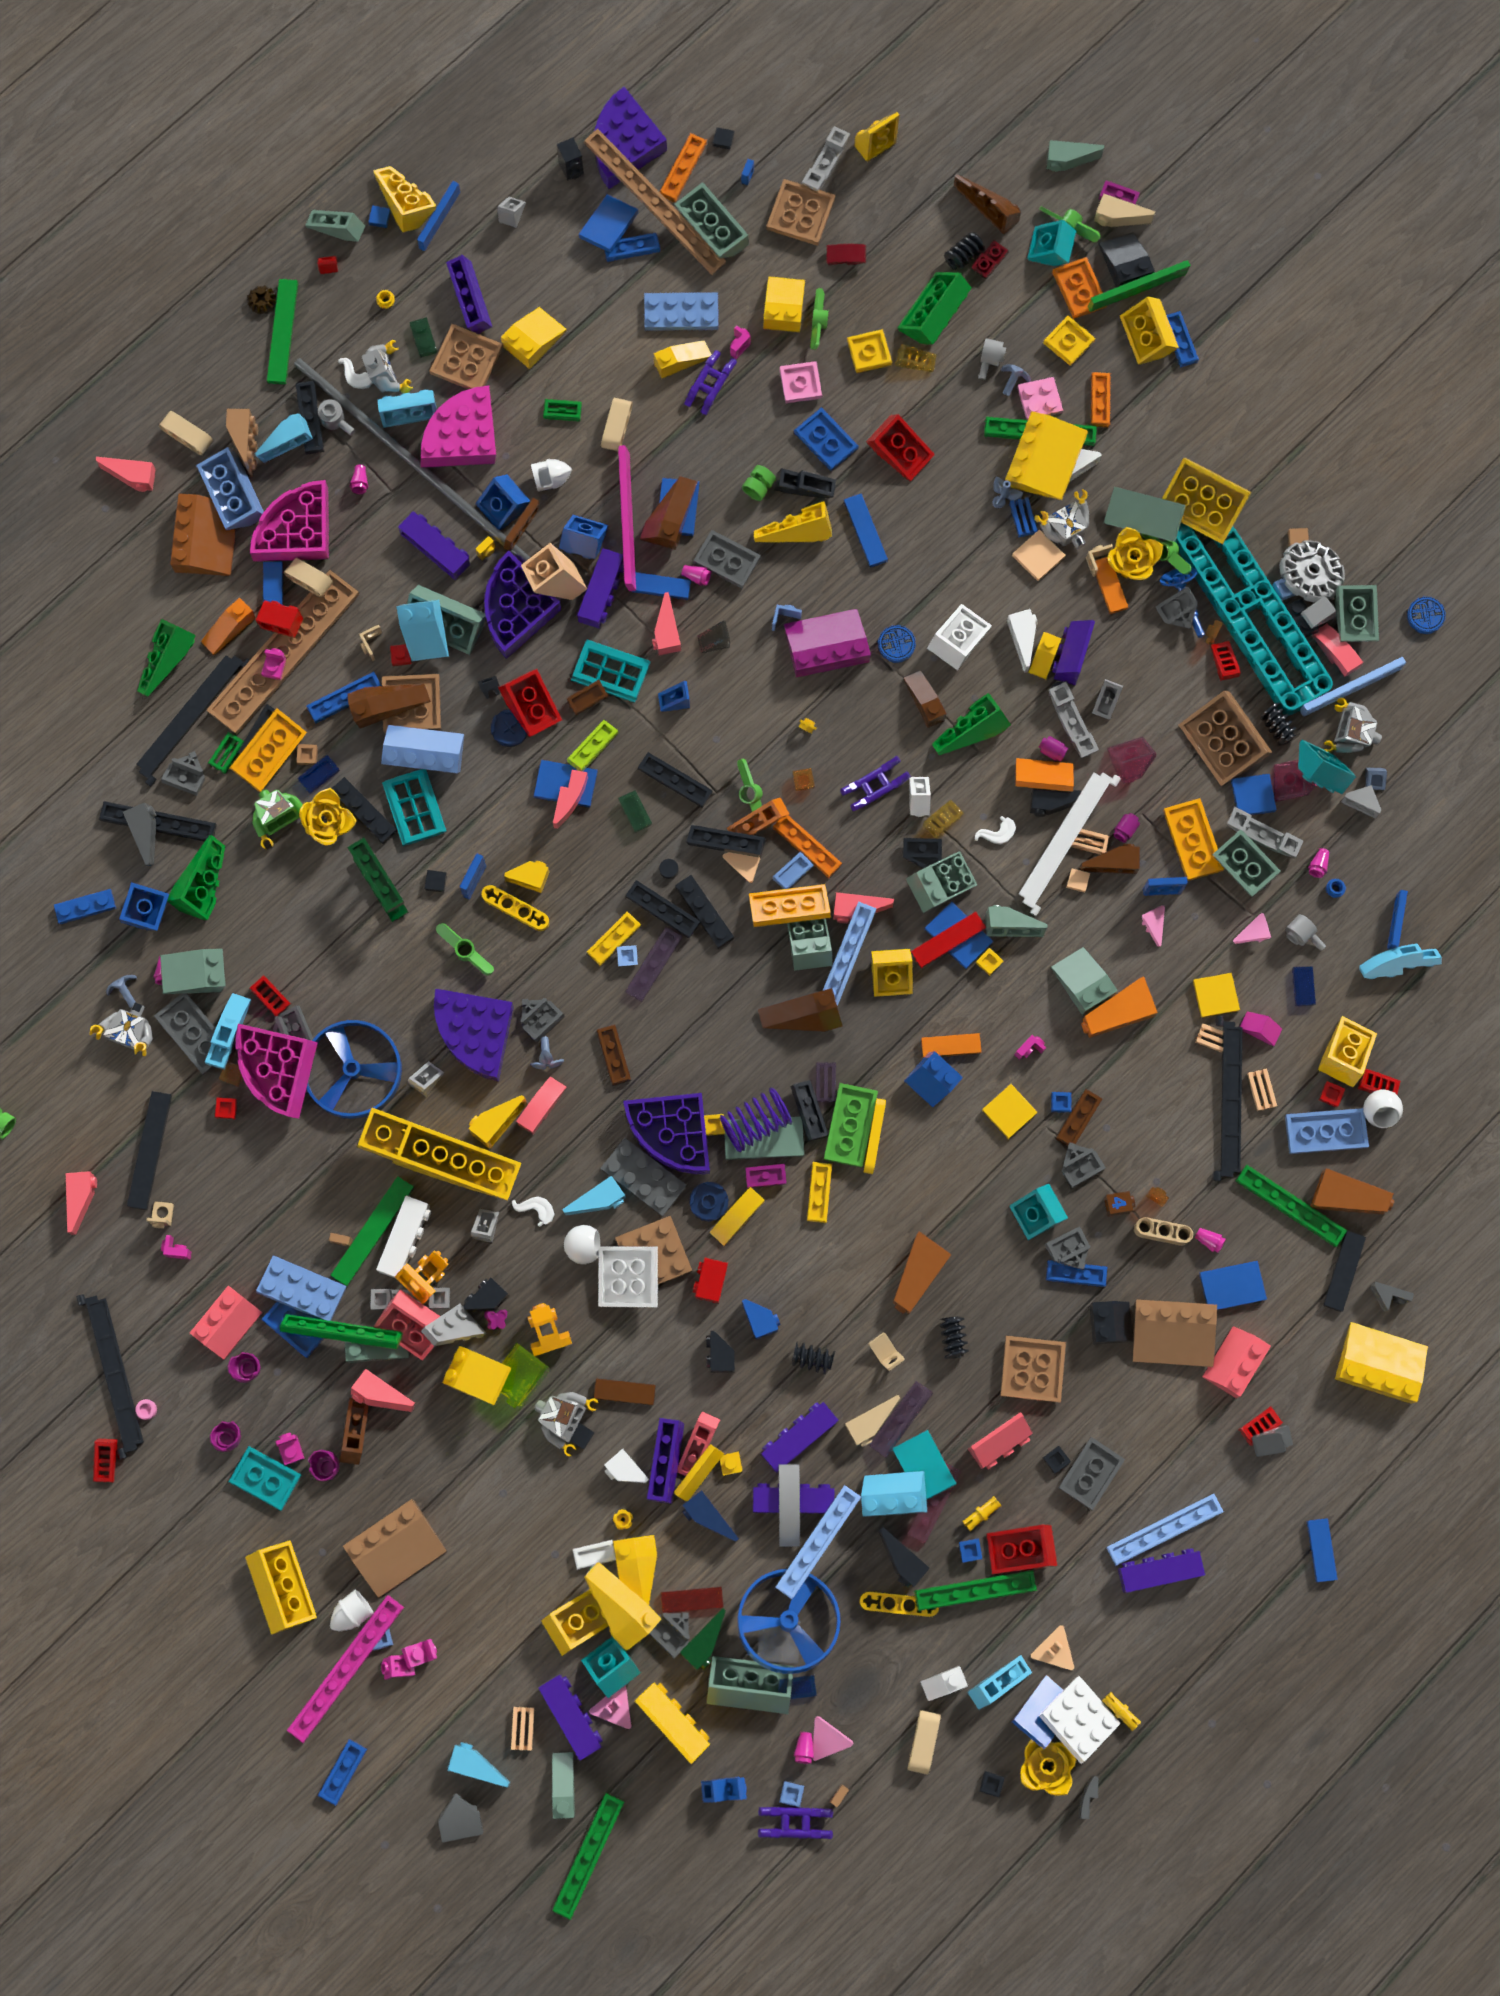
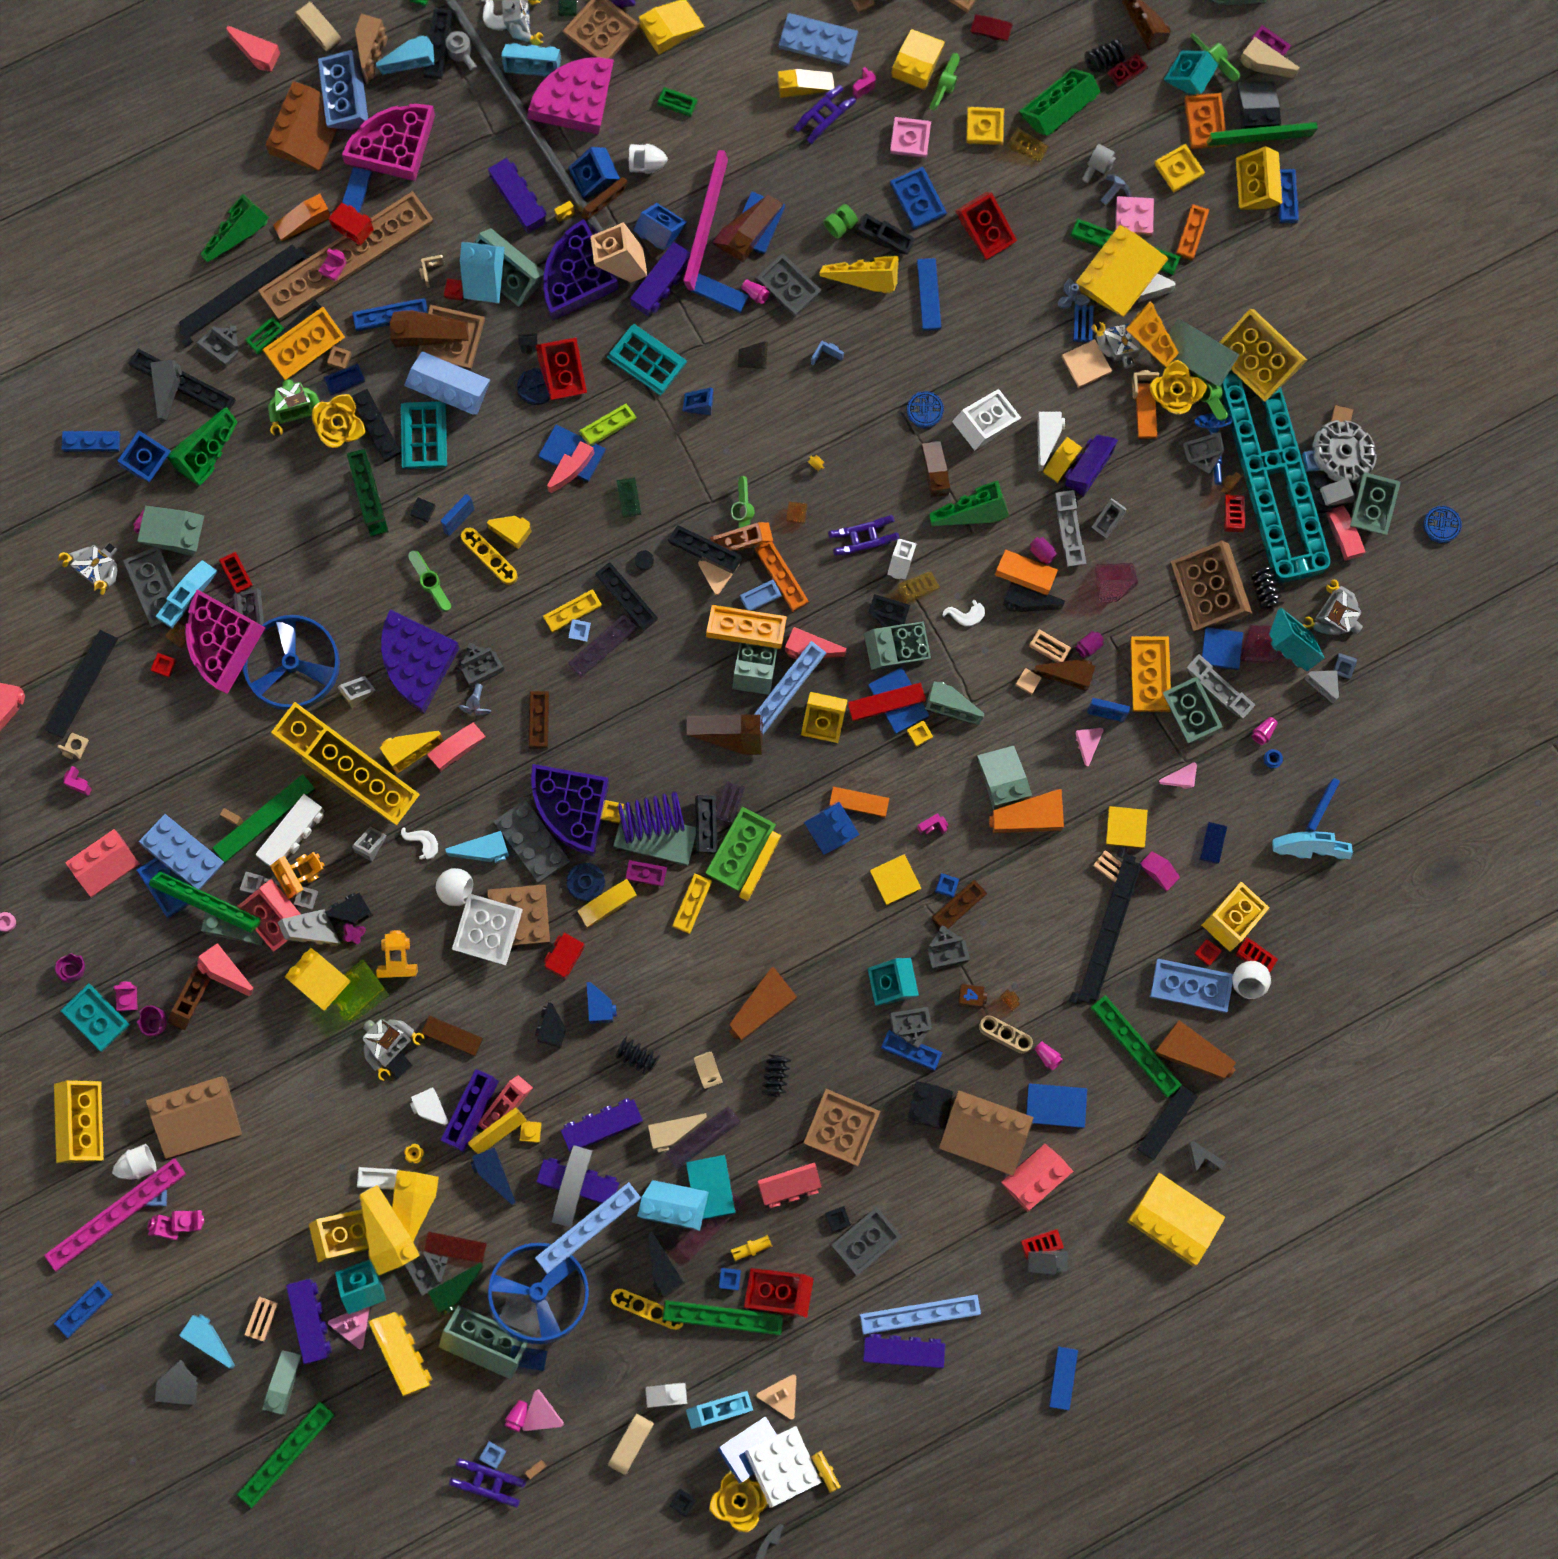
camera: 15 degrees right, 0 degrees up
sand blue plant [106,975,137,1008] -> none
magenta hair [227,1352,261,1383] -> none
tan beam [284,558,333,597] -> none
dark pink cone [350,465,369,494] -> none
reddish brown tile [566,680,609,715] -> none
tan beam [601,398,632,451] -> none
black plate [638,752,713,808] -> none
coral slope [652,592,681,656] -> none
black plate [675,875,734,949] -> none
blue brick [701,1777,747,1802] -> none
magenta slope [784,609,871,678] -> none
white piece [1019,773,1121,916] -> none
light nougat tile [1247,1069,1277,1111] -> none
light grey piece [1285,914,1326,951] -> none
light blue tile [1300,657,1406,717] -> none
none -> light orange wing [1125,301,1179,367]

